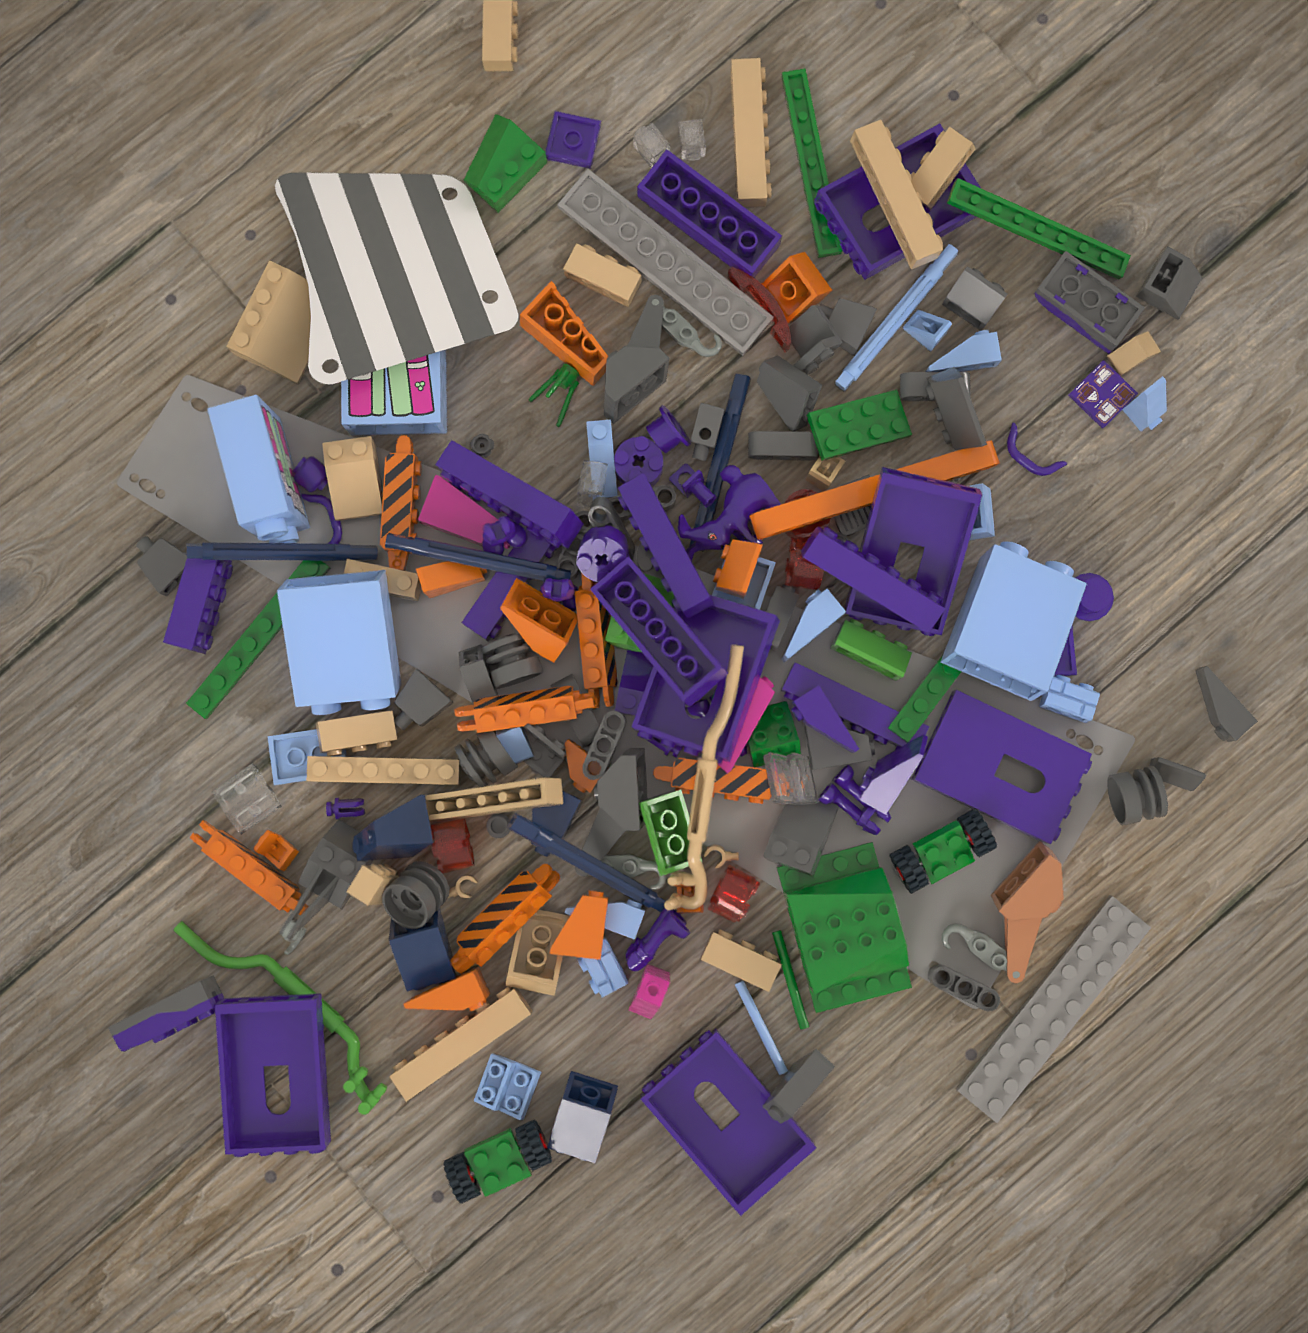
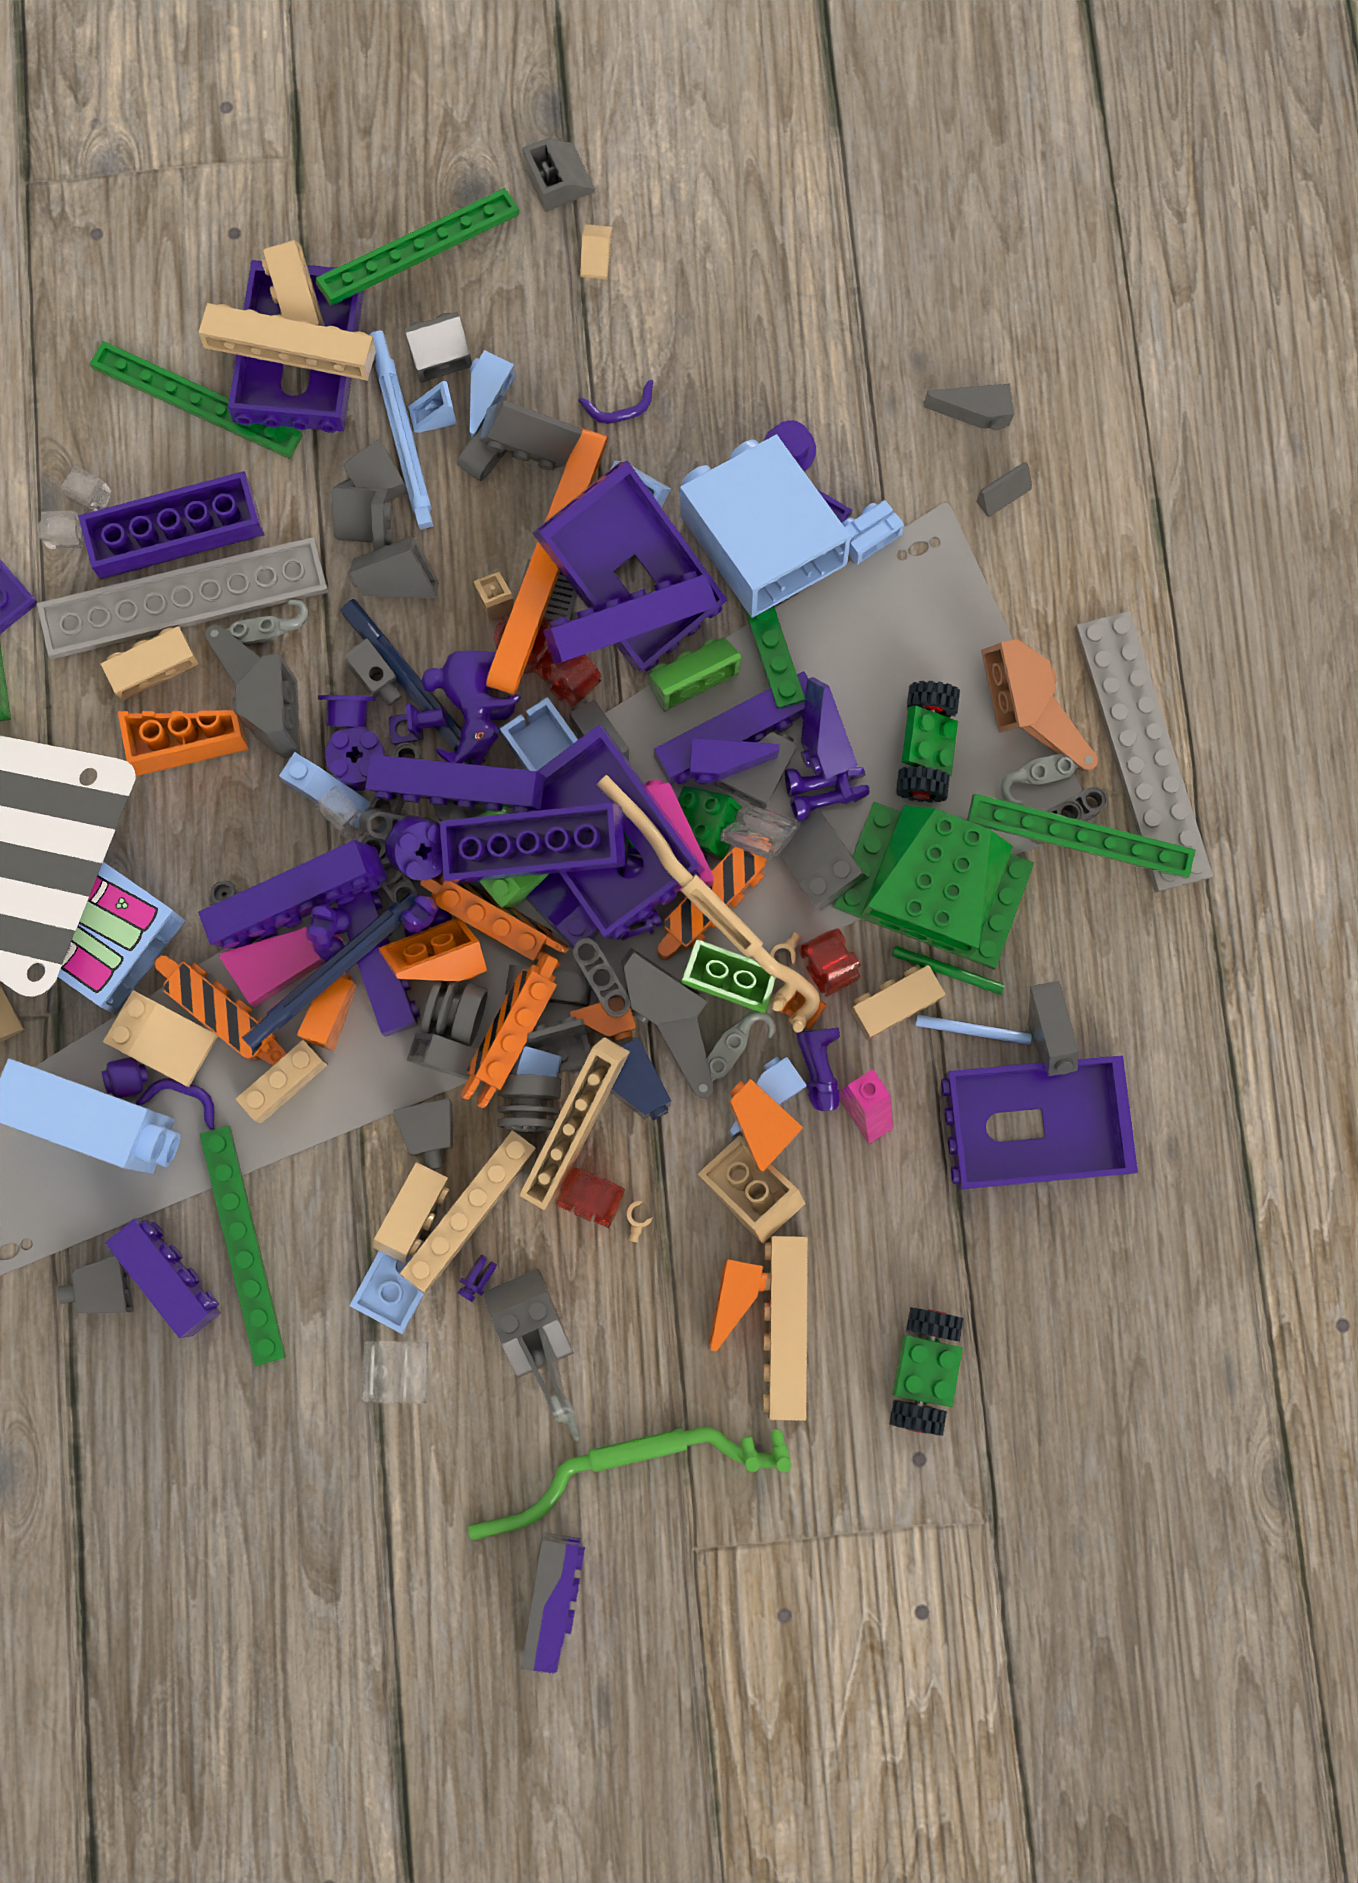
camera: 65 degrees left, 5 degrees down
dark blue piece [186,542,378,561] -> none
orange hinge [190,820,309,916] -> none
dark purple panel [215,993,331,1157] -> none
orange bracket [253,830,299,871] -> none
light blue brick [277,570,402,715] -> none
tan brick [347,864,398,905] -> none
dark blue slope [352,795,433,861] -> none
dark grey wheel [382,861,450,929] -> none
dark blue slope [389,908,455,992] -> none
orange hinge [451,863,561,974] -> none
light blue slope [474,1053,541,1120] -> none
dark grey plate [486,814,510,838] -> none
dark blue piece [507,813,666,912] -> none
green plant [529,363,579,427] -> none
slope [547,1071,618,1163] -> none
light blue brick [577,937,629,997] -> none
orange slope [713,539,762,599] -> none
clear red slope [727,267,791,352] -> none
tan brick [731,58,771,207] -> none
dark grey beam [748,431,818,461] -> none
orange slope [760,252,832,324] -> none
light blue slope [781,589,846,663] -> none
green plate [806,389,912,461] -> none
dark purple panel [911,690,1092,844] -> none
dark grey piece [1034,251,1145,354] -> none
dark purple tile [1068,360,1138,429] -> none
dark grey wheel [1107,766,1168,825] -> none
light blue slope [1122,376,1167,431] -> none
none -> green plate [967,793,1196,878]

